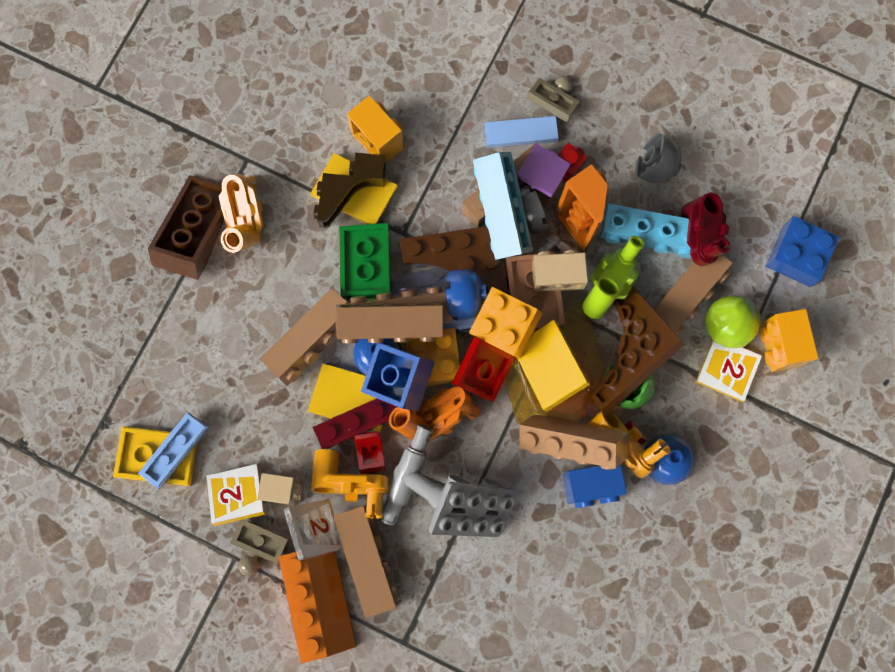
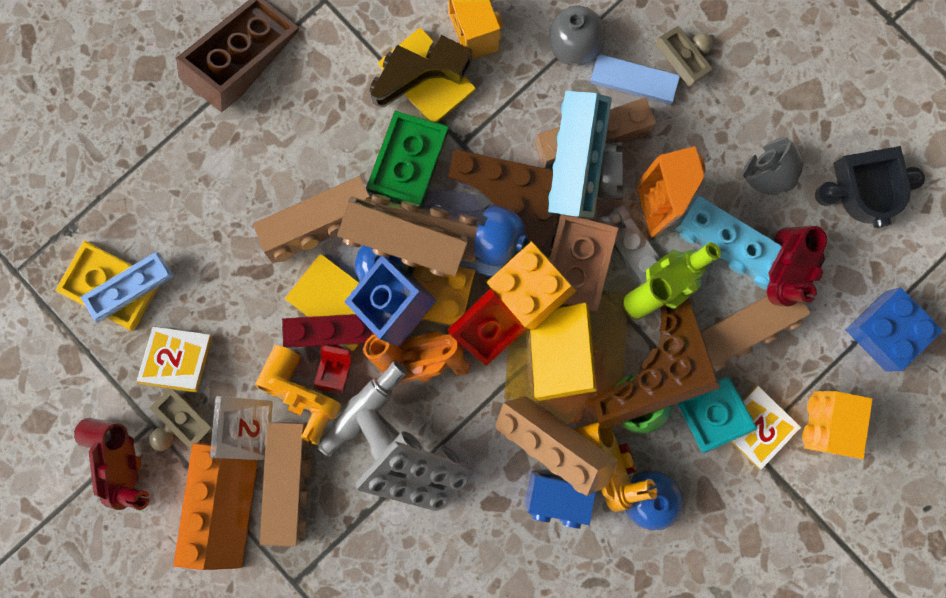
camera: 20 degrees right, 5 degrees up
light orange piece [219,174,264,253] -> none
tan brick [257,473,304,505] -> none
medium lavender piece [517,143,570,197] -> none
tan brick [532,250,588,292] -> none
red brick [557,142,587,182] -> none
lime piece [705,295,761,348] -> none
none -> dark red piece [74,418,150,511]
none -> dark grey cylinder [549,5,605,65]
none -> teal tile [676,376,758,455]
none -> black piece [815,146,925,228]

